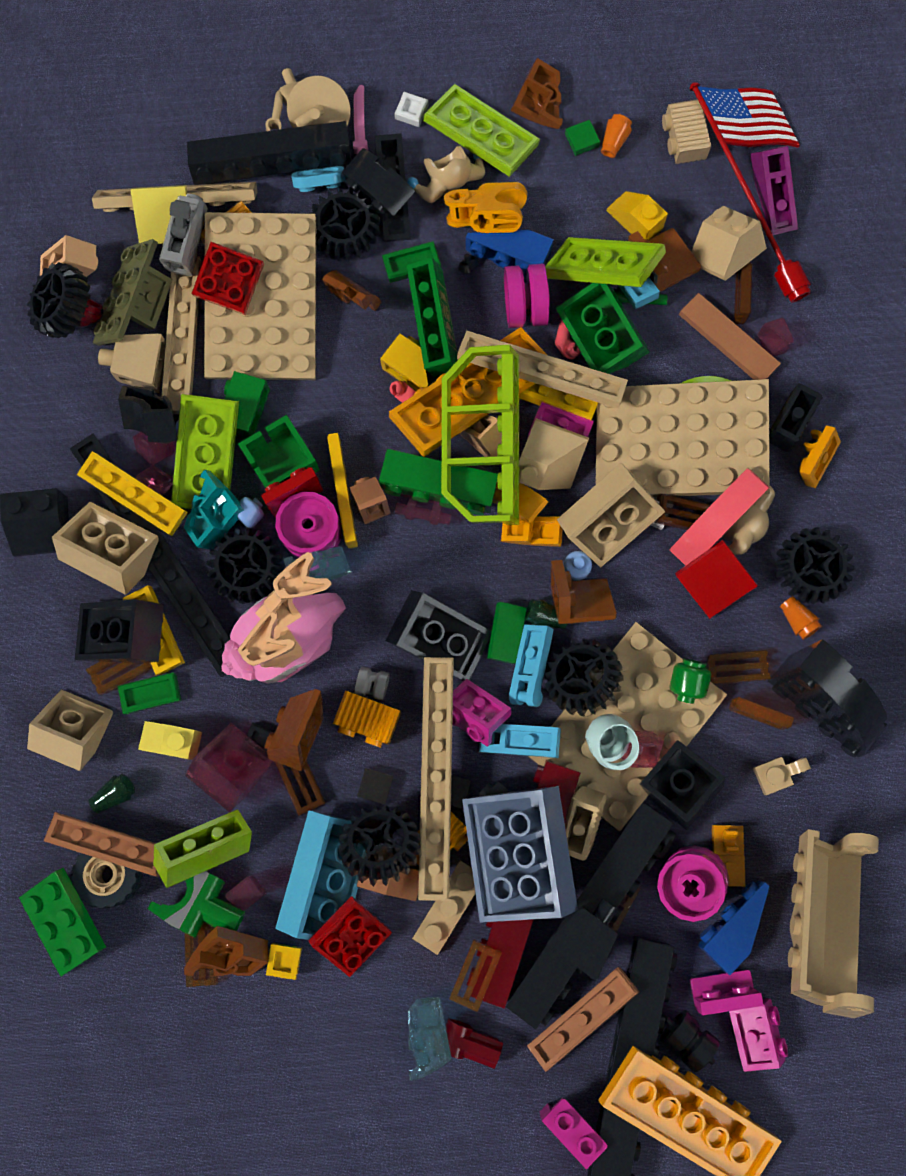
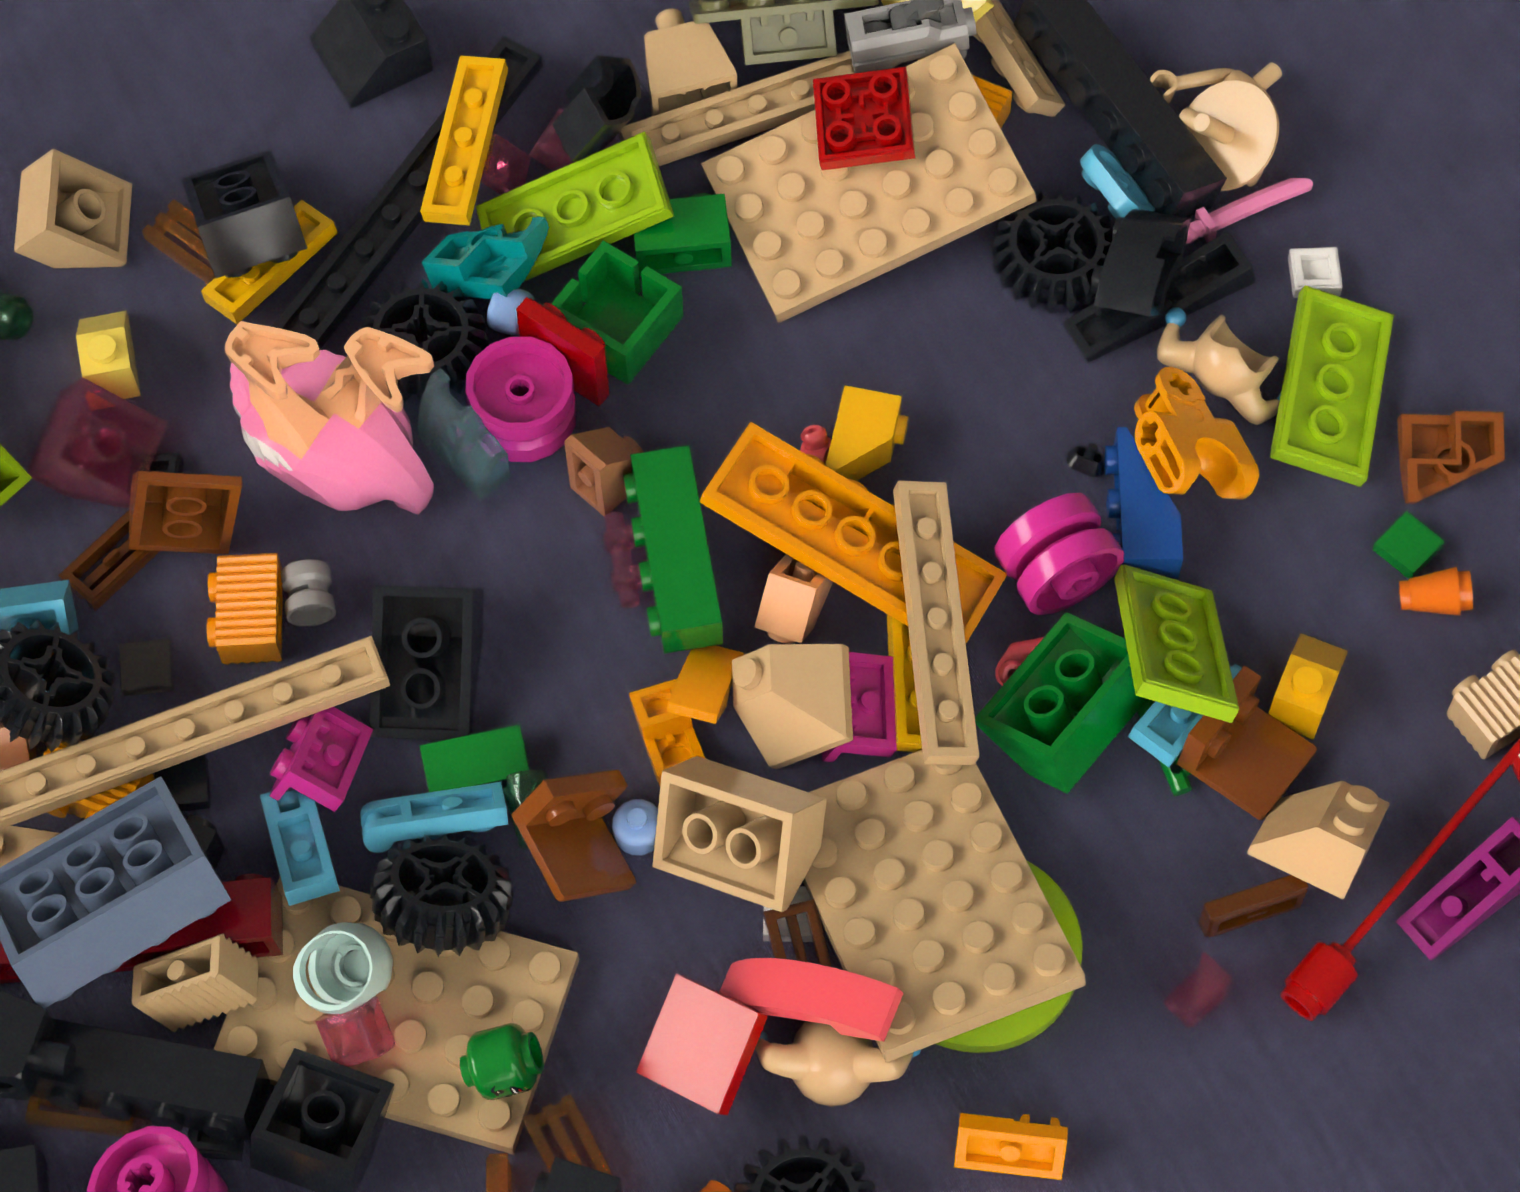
camera: 65 degrees right, 15 degrees down
tan slope [52,502,159,595] -> none
green tile [117,672,182,715] -> none
dark orange slope [322,270,381,311] -> none
yellow tile [327,433,358,548] -> none
green tile [382,241,441,283] -> none
green brick [406,257,458,378] -> none
lime plate [441,345,519,525] -> none
nougat tile [679,293,781,380] -> none
black brick [769,383,823,452] -> none

